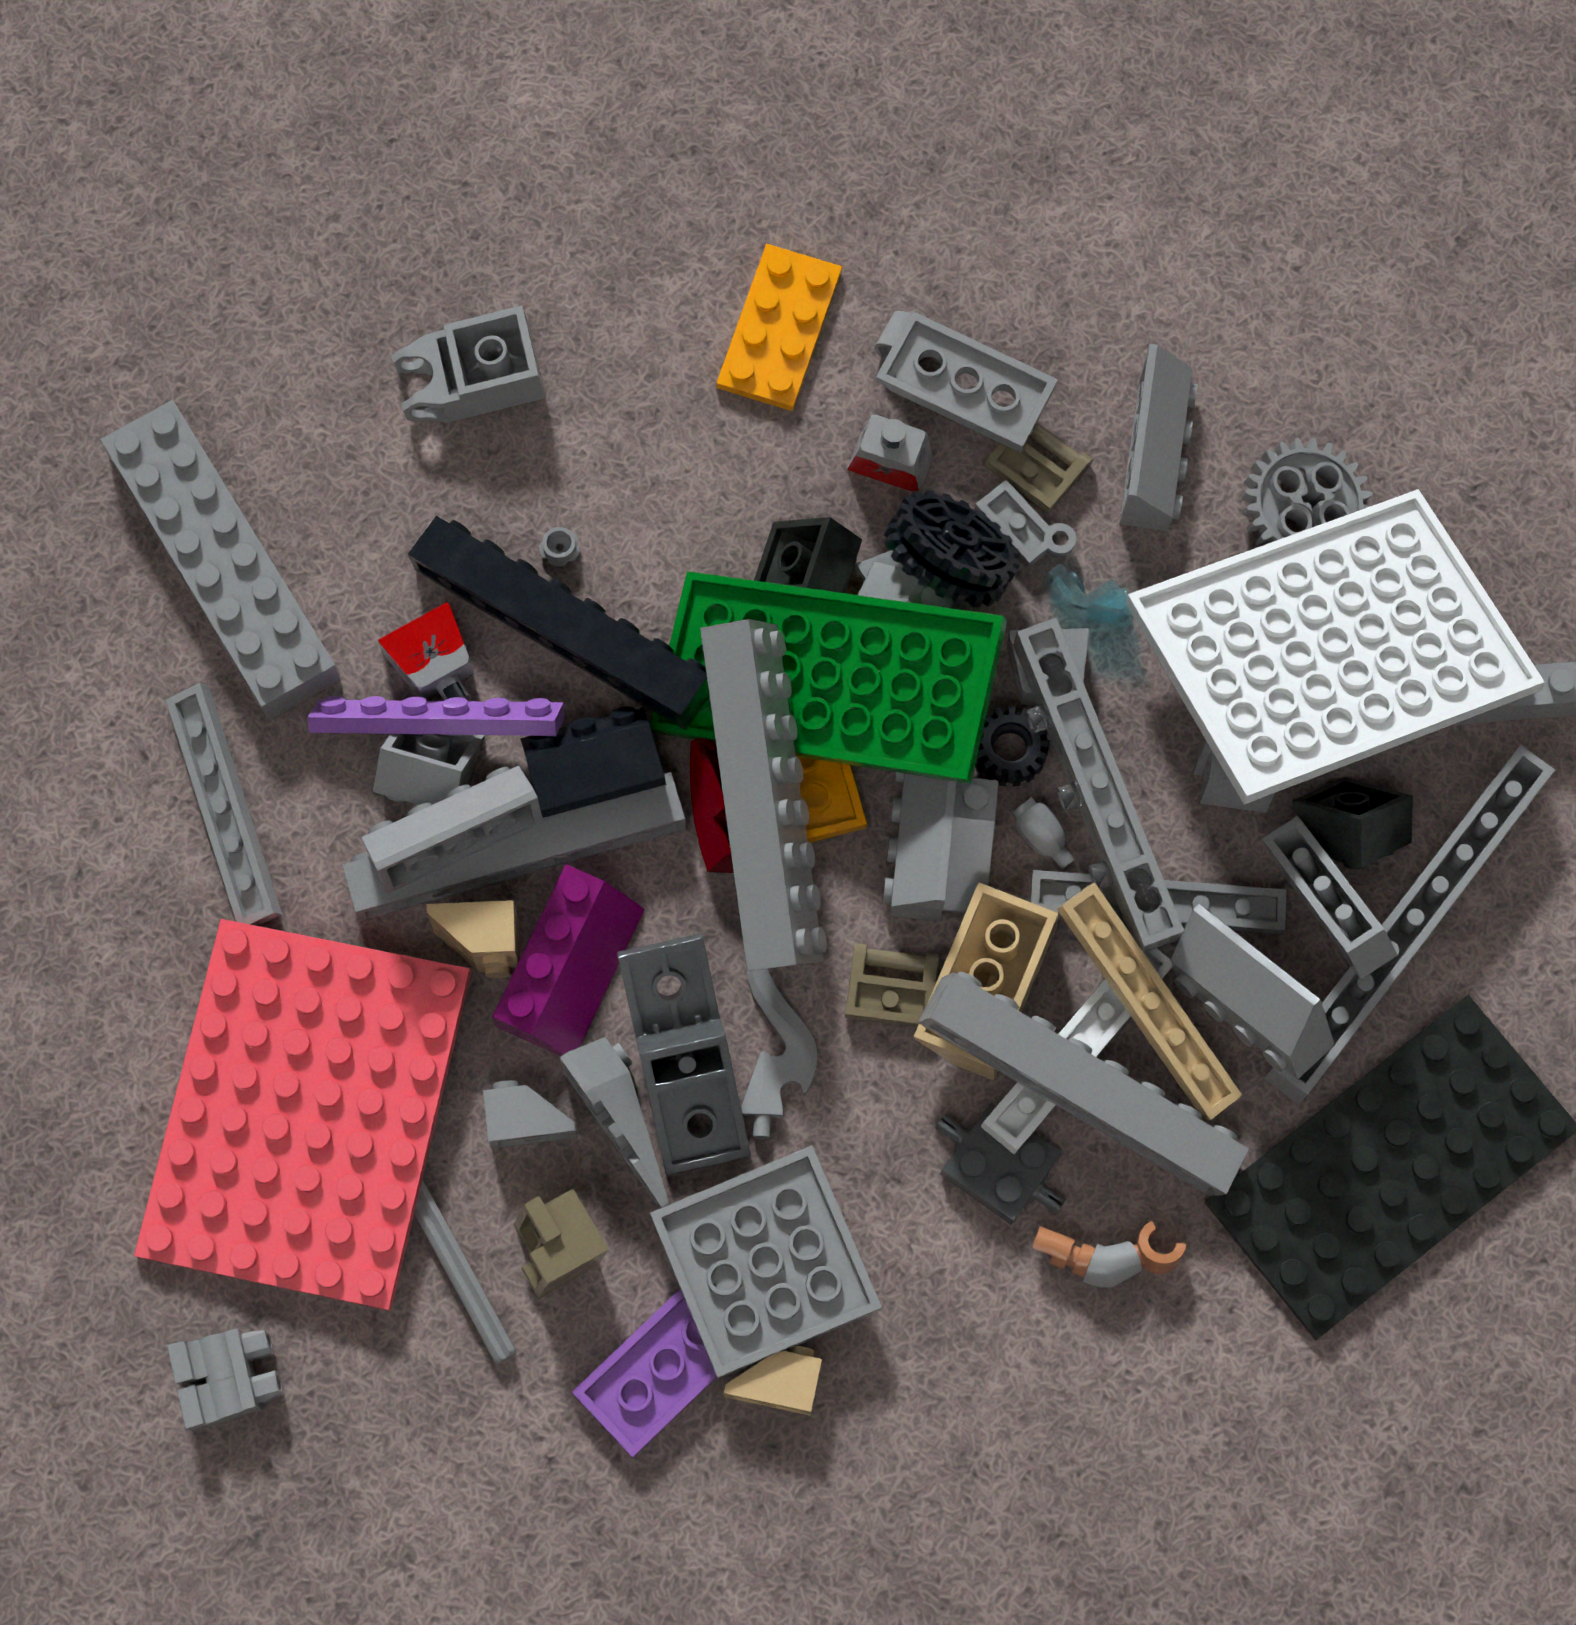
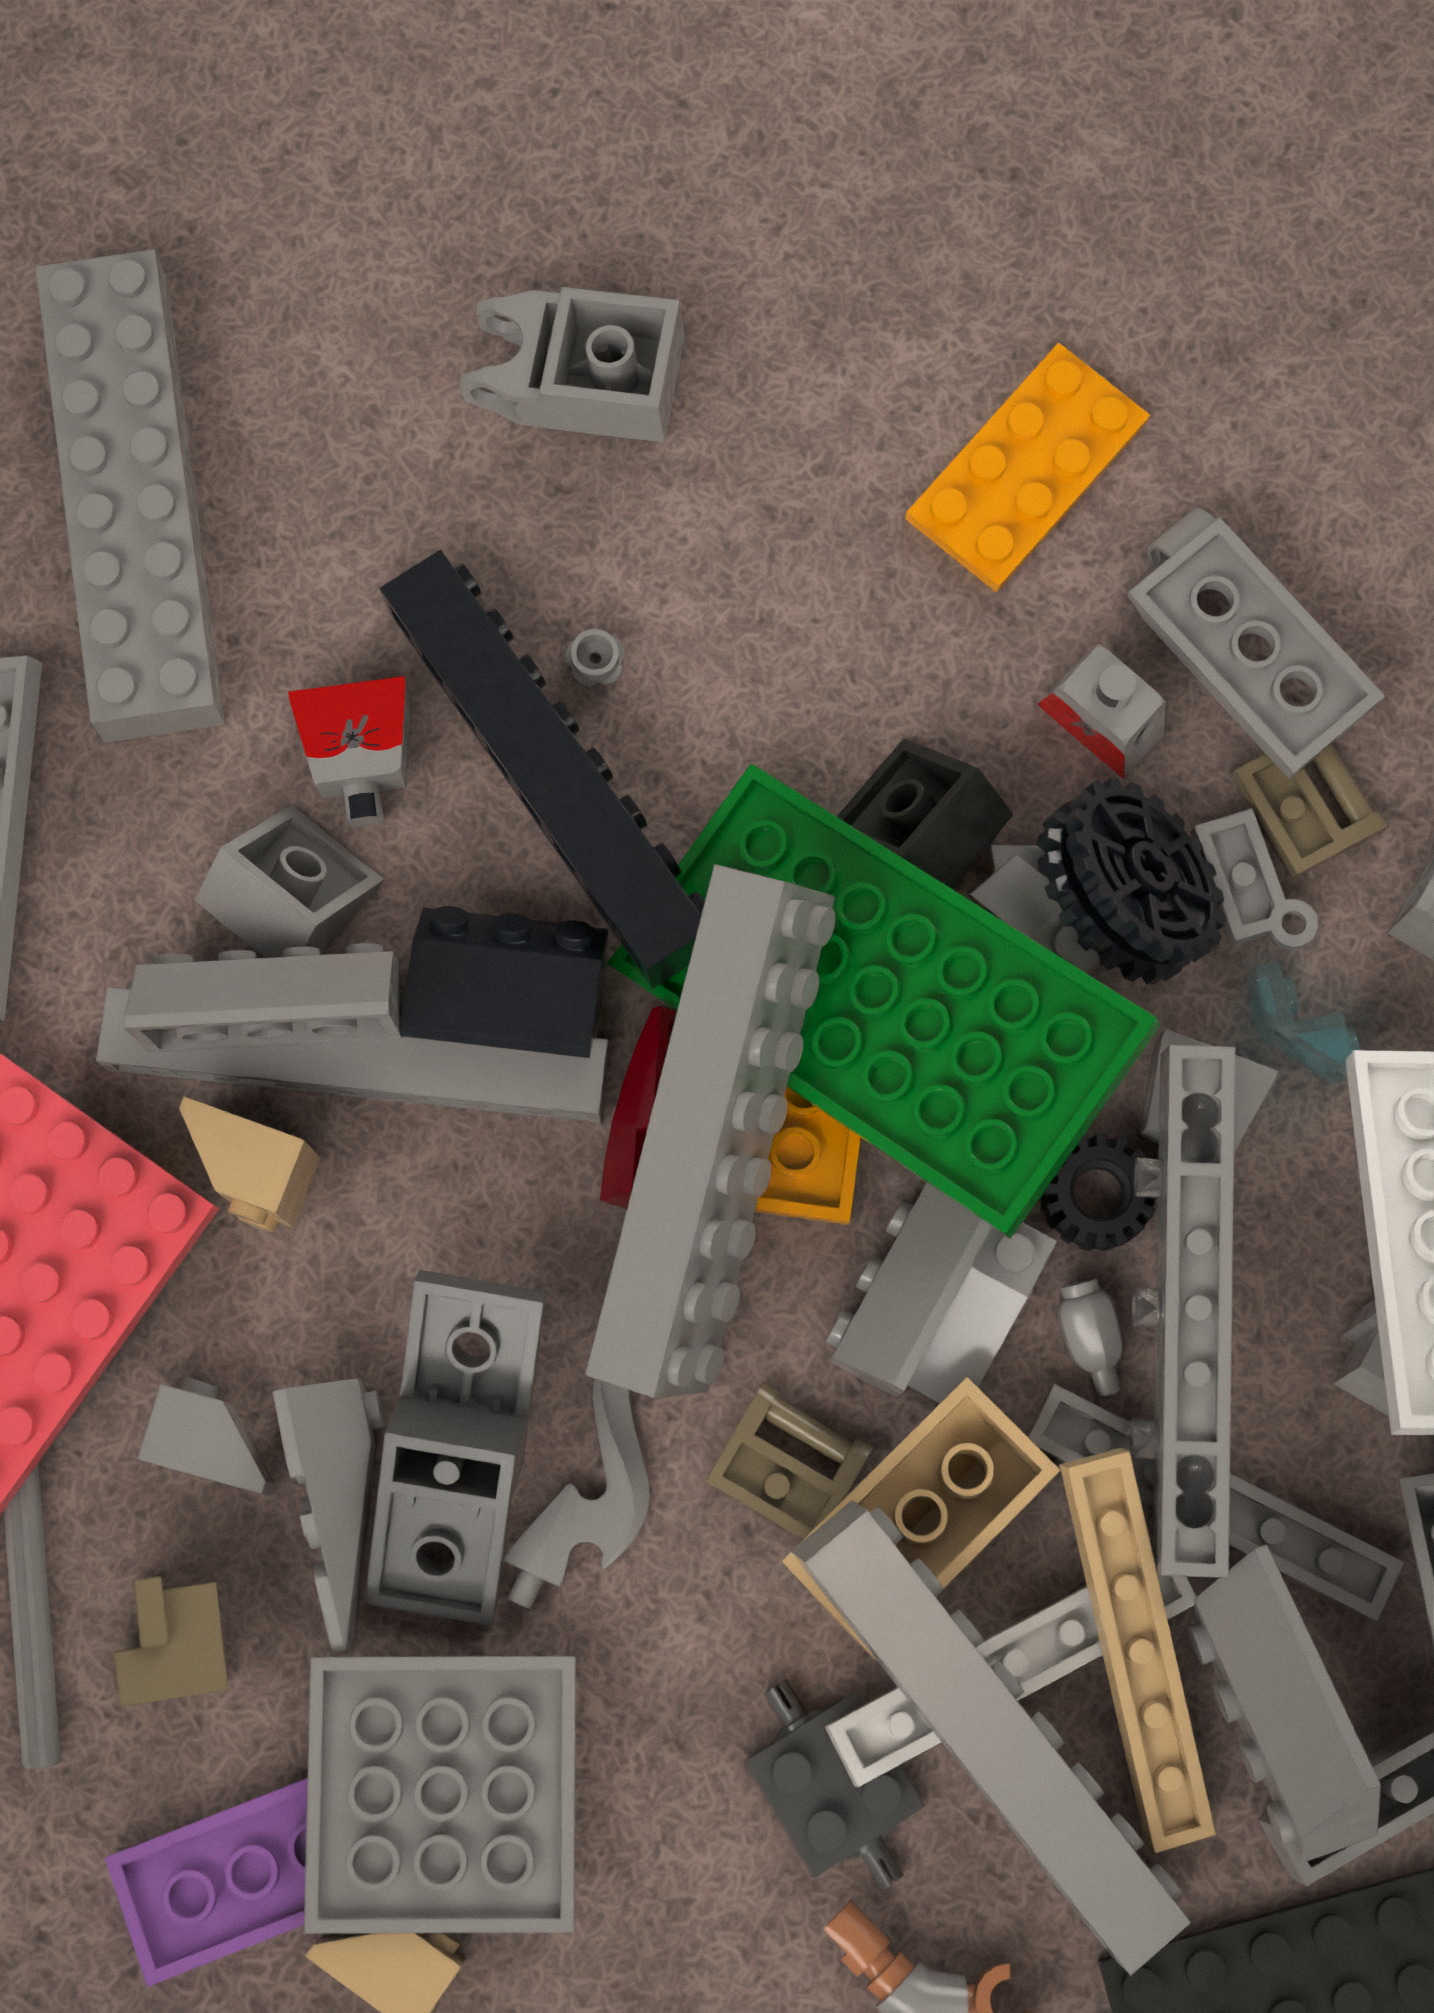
camera: 25 degrees right, 5 degrees up
medium lavender plate [307,696,565,736] -> none
magenta slope [492,864,645,1056] -> none

